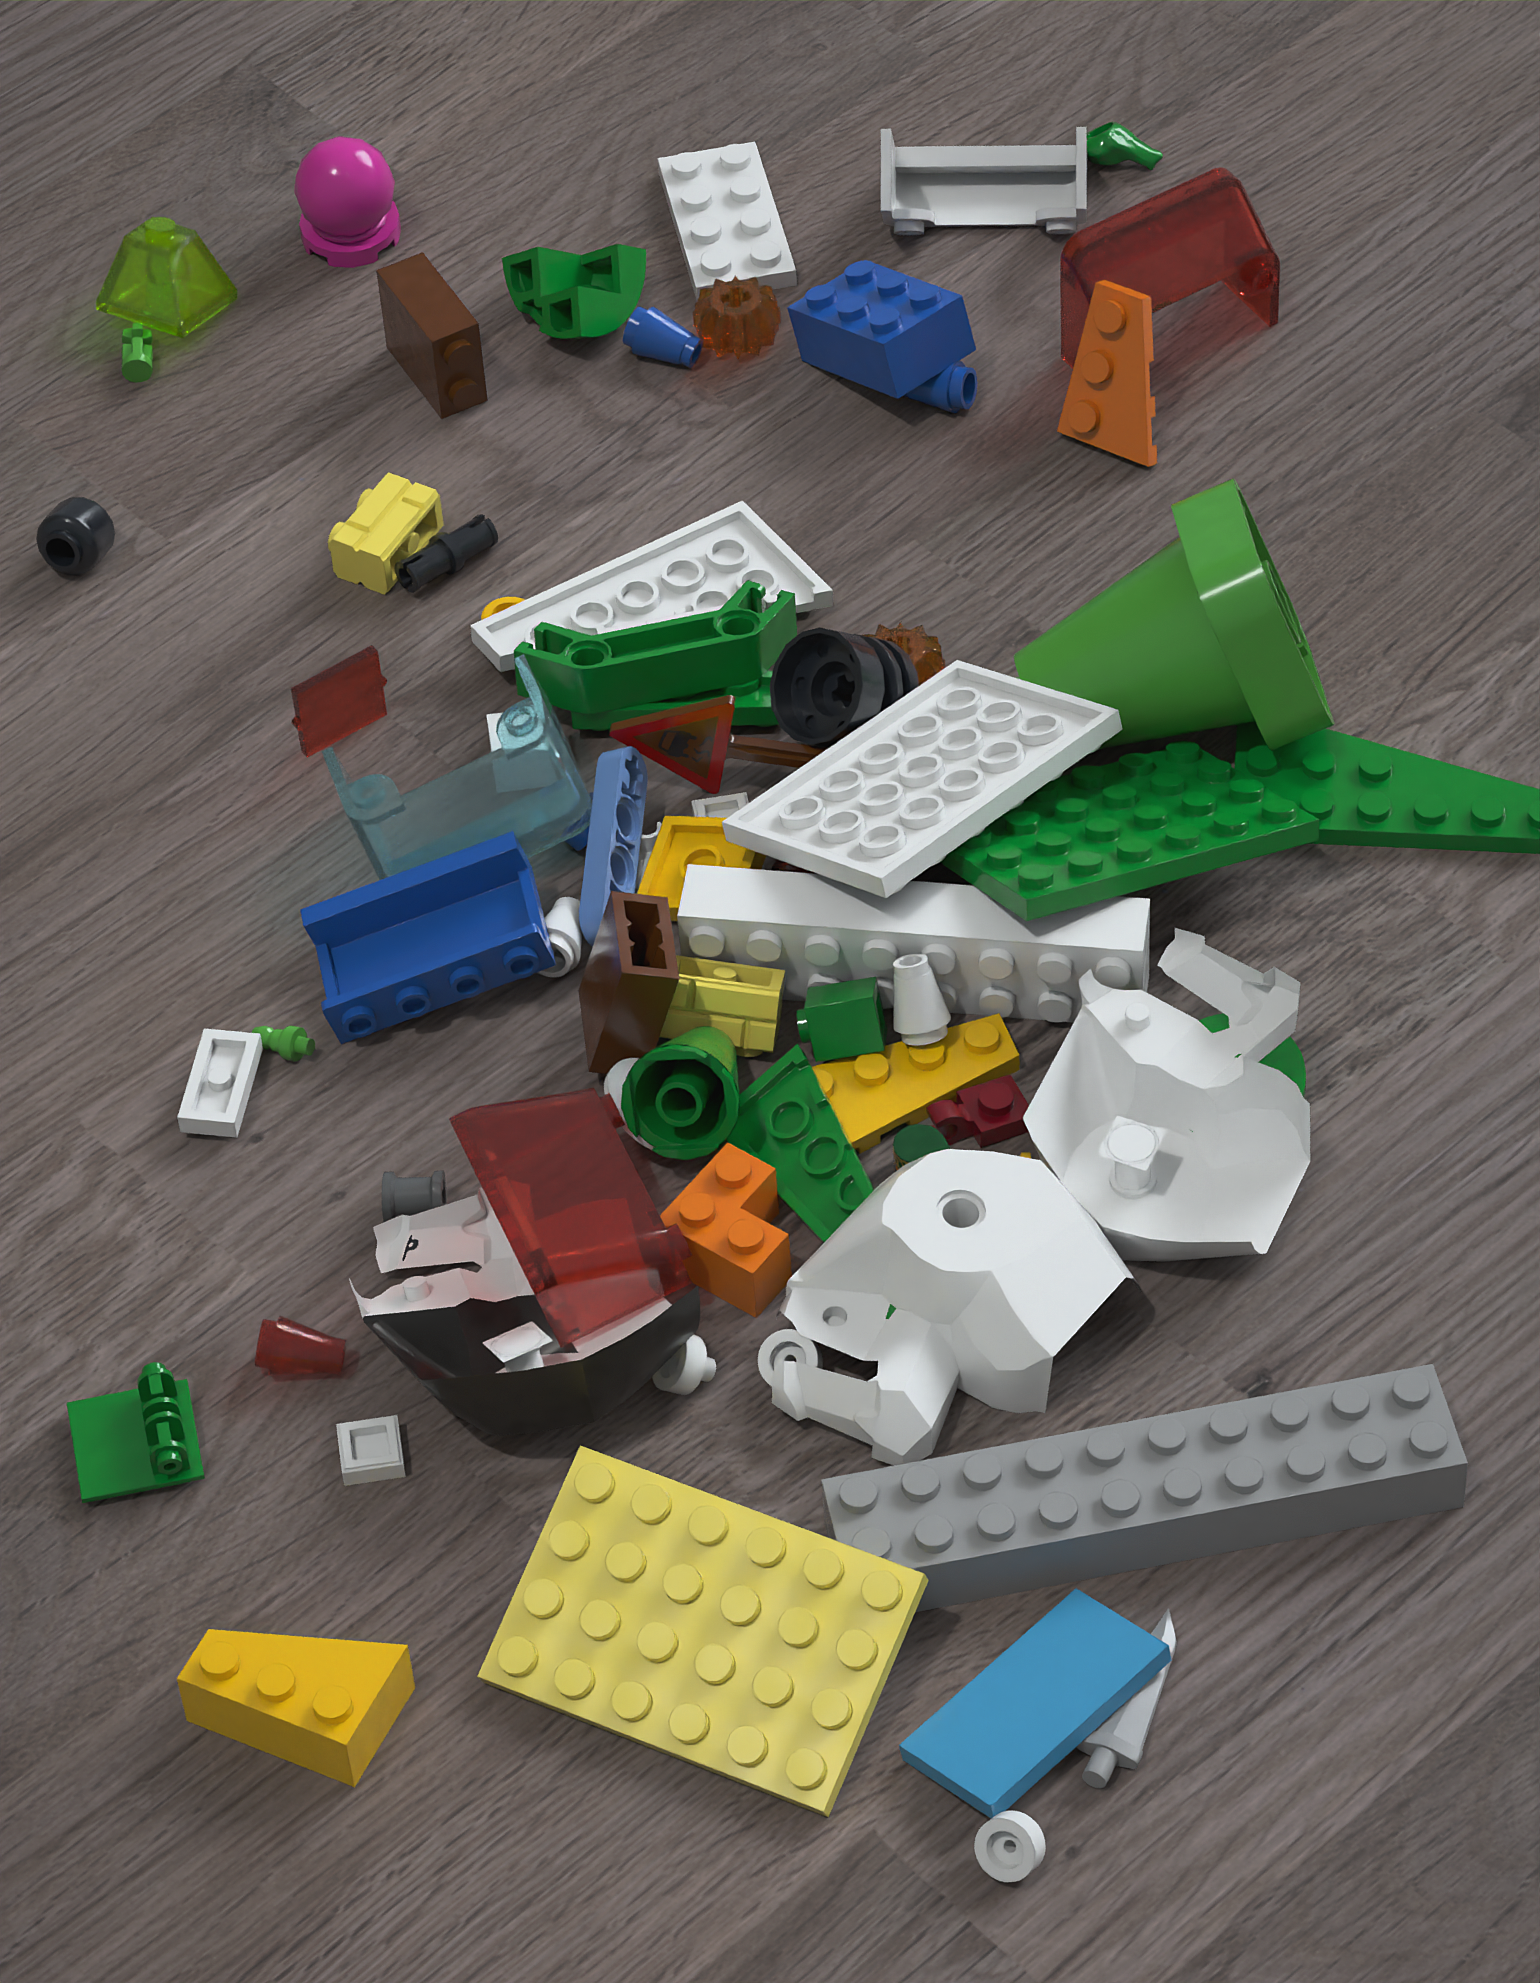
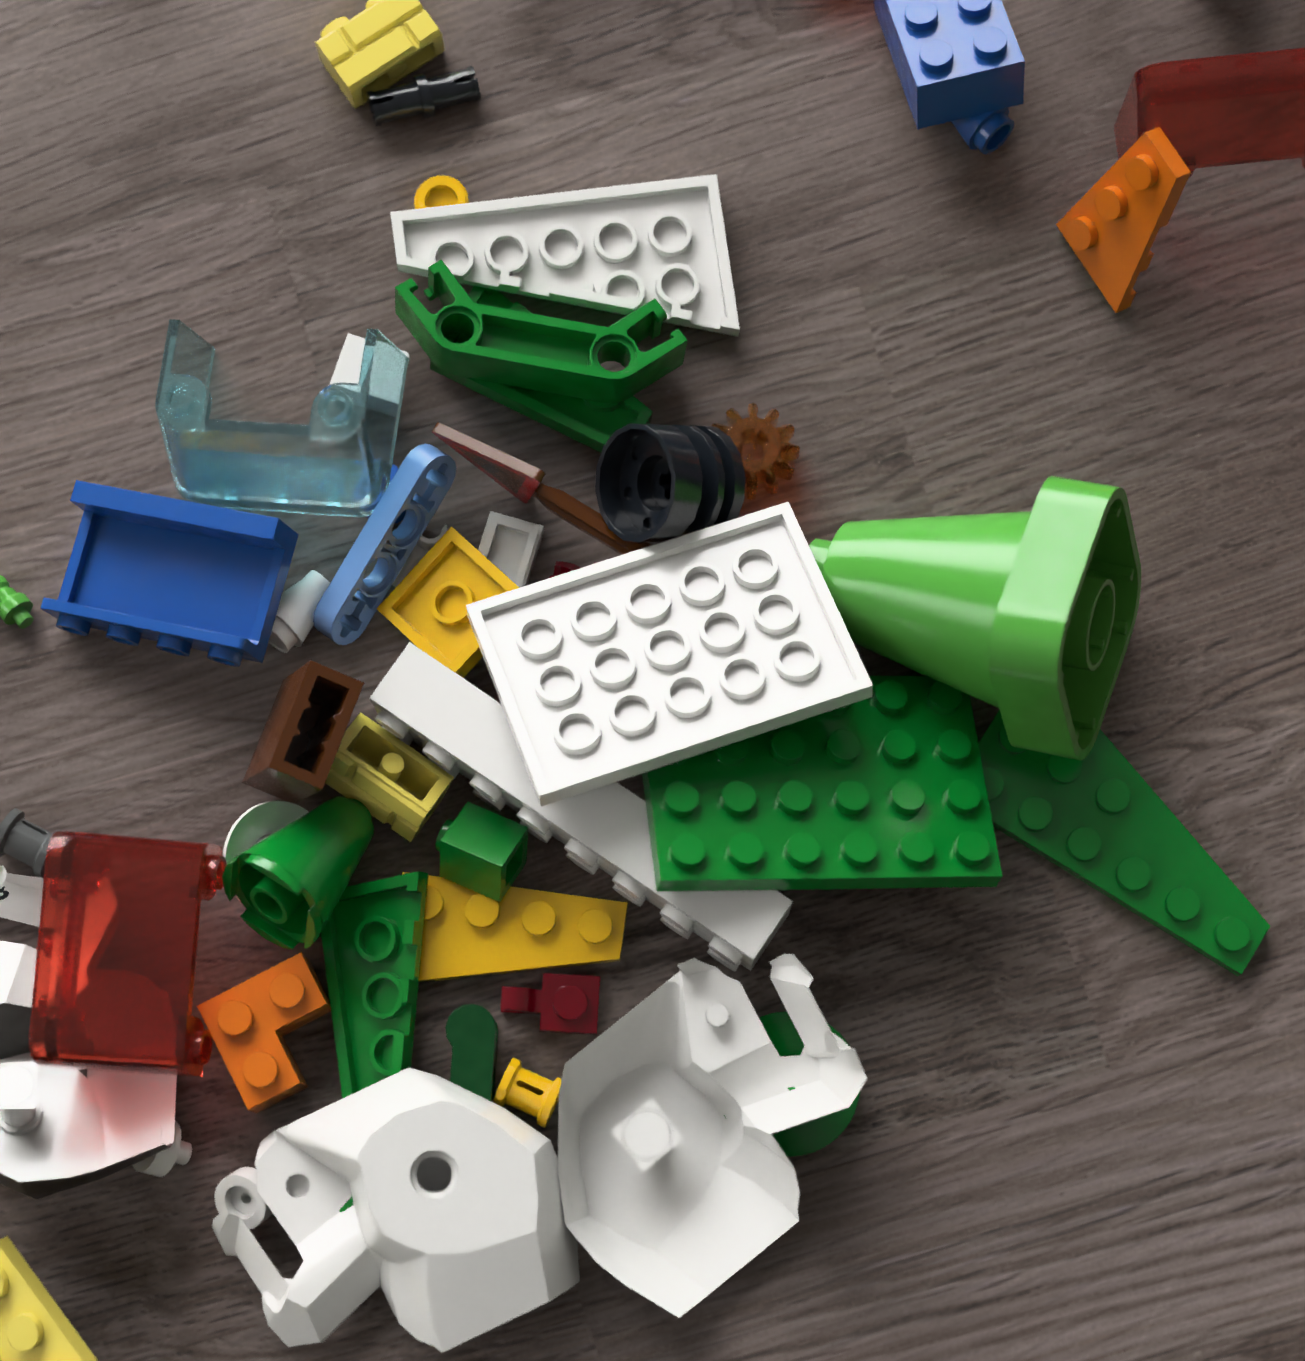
camera: 25 degrees right, 30 degrees up
clear red piece [291,645,387,758] -> none
white cone [893,954,951,1046] -> none

